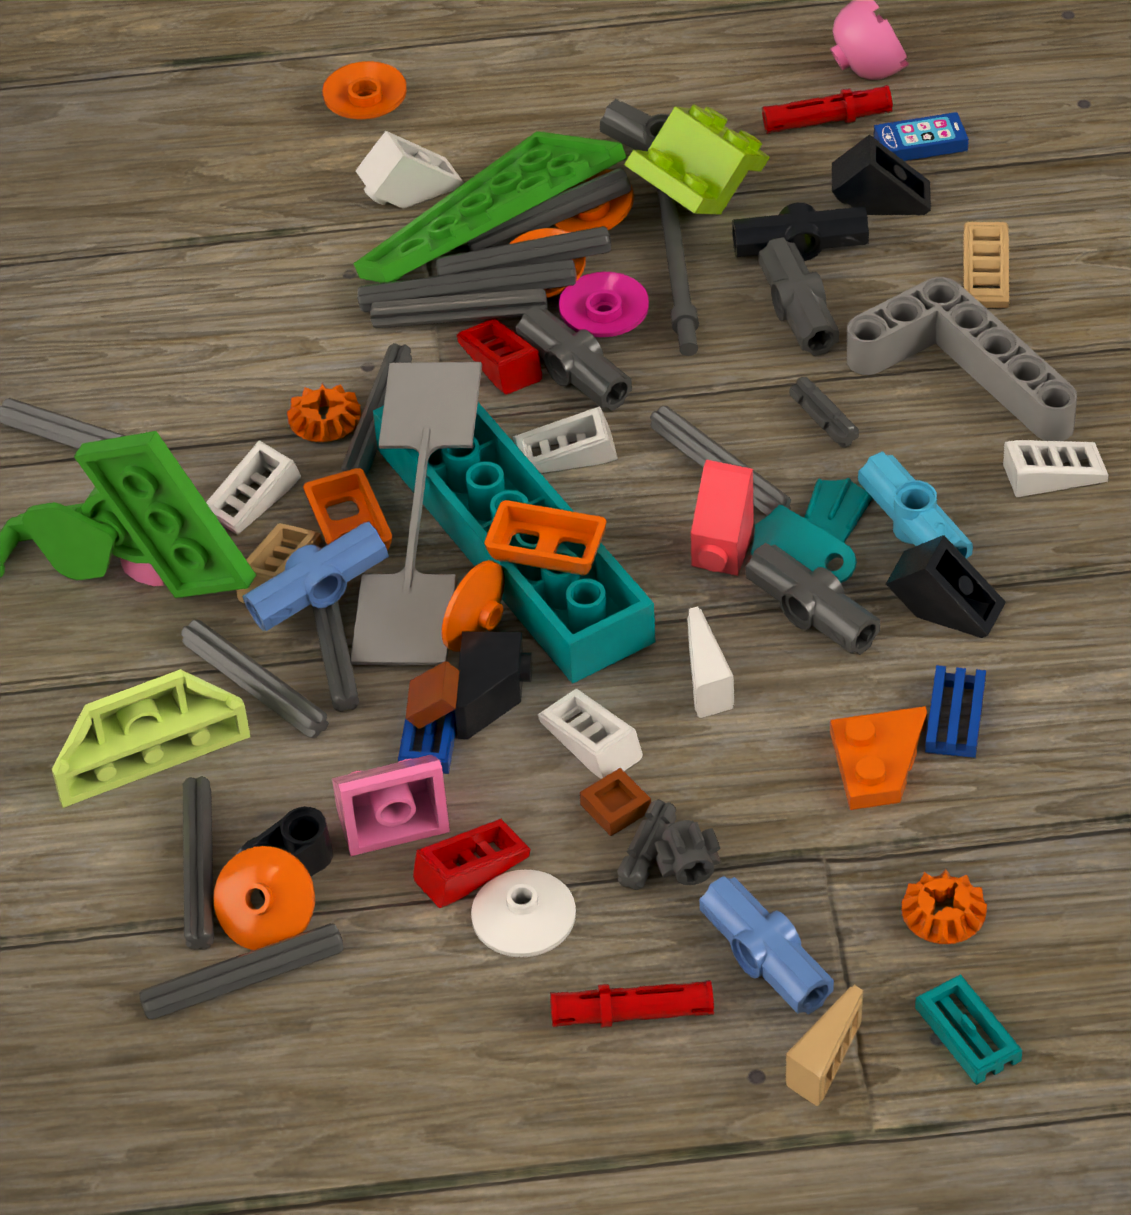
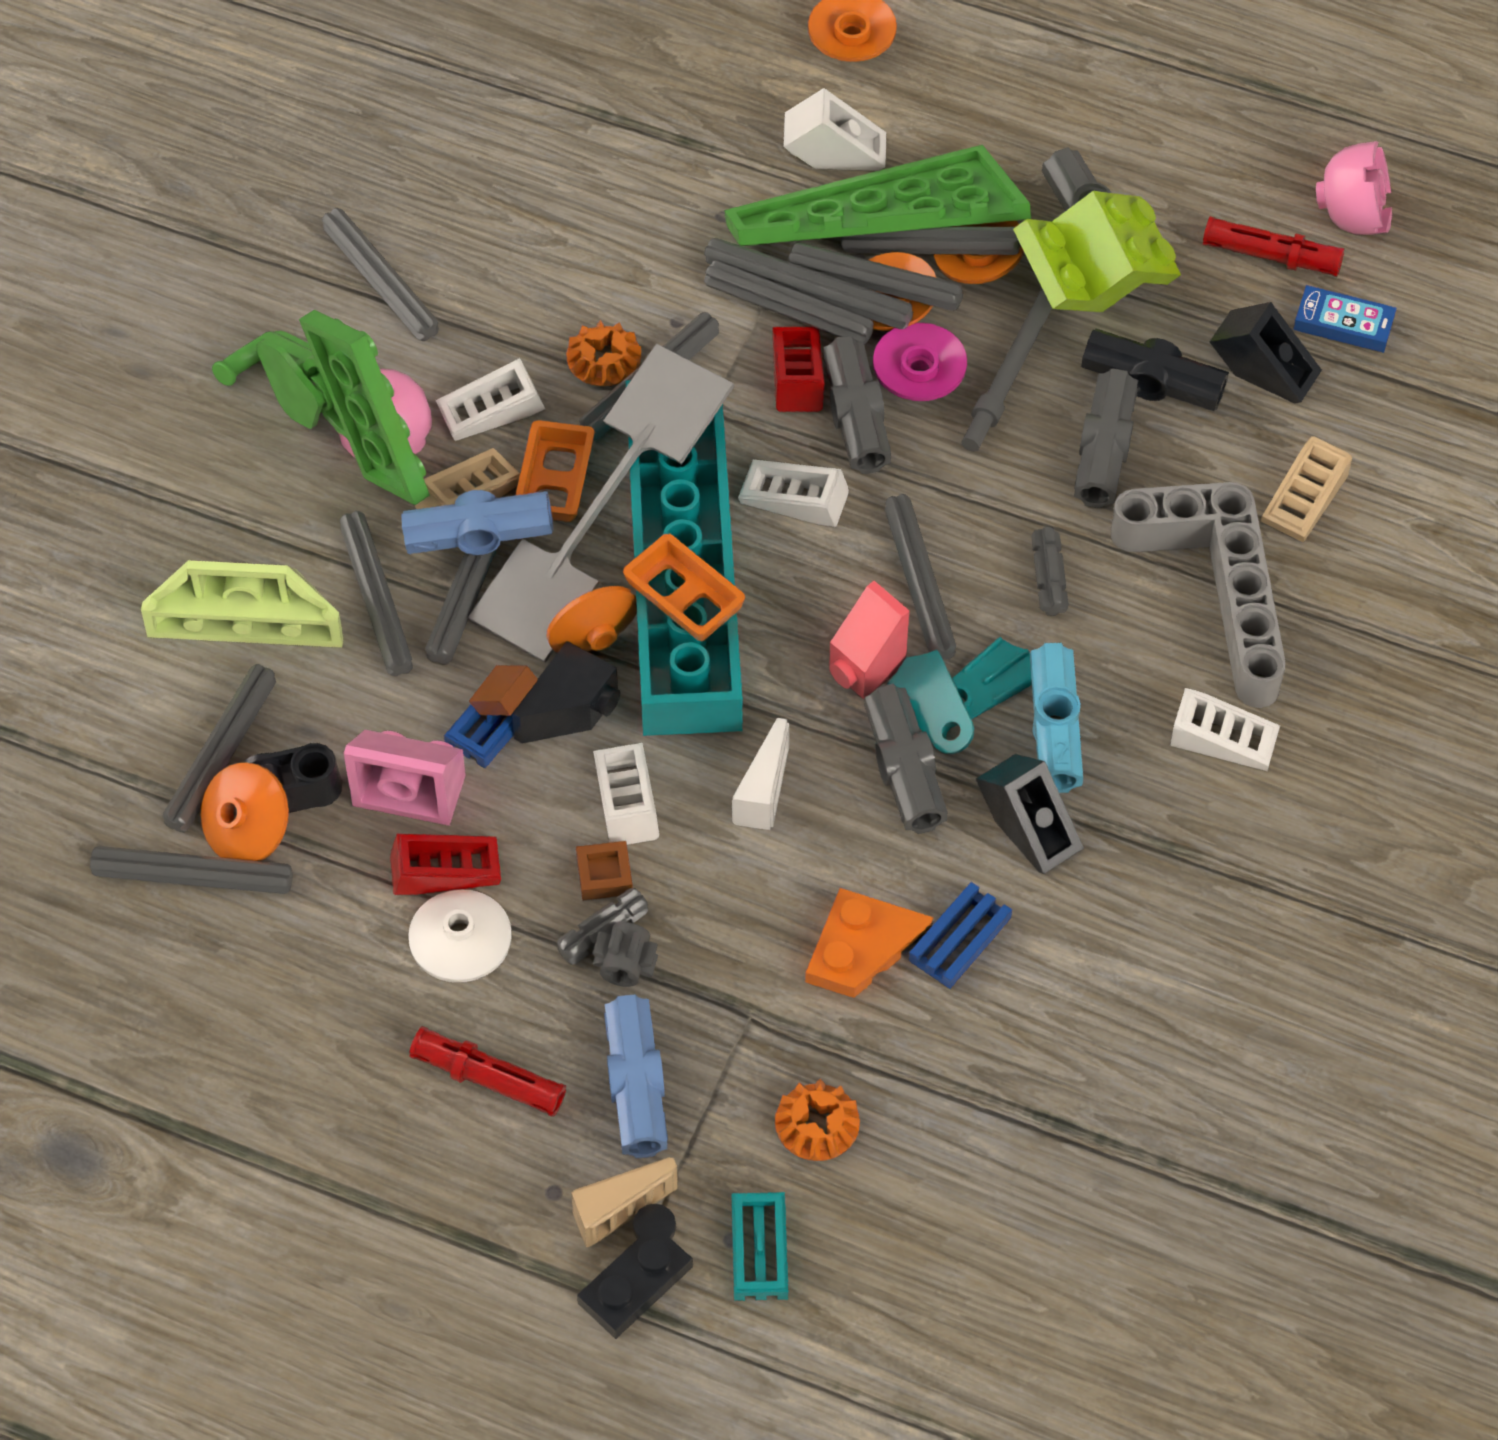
camera: 25 degrees right, 10 degrees up
none -> black hinge [577,1204,693,1339]

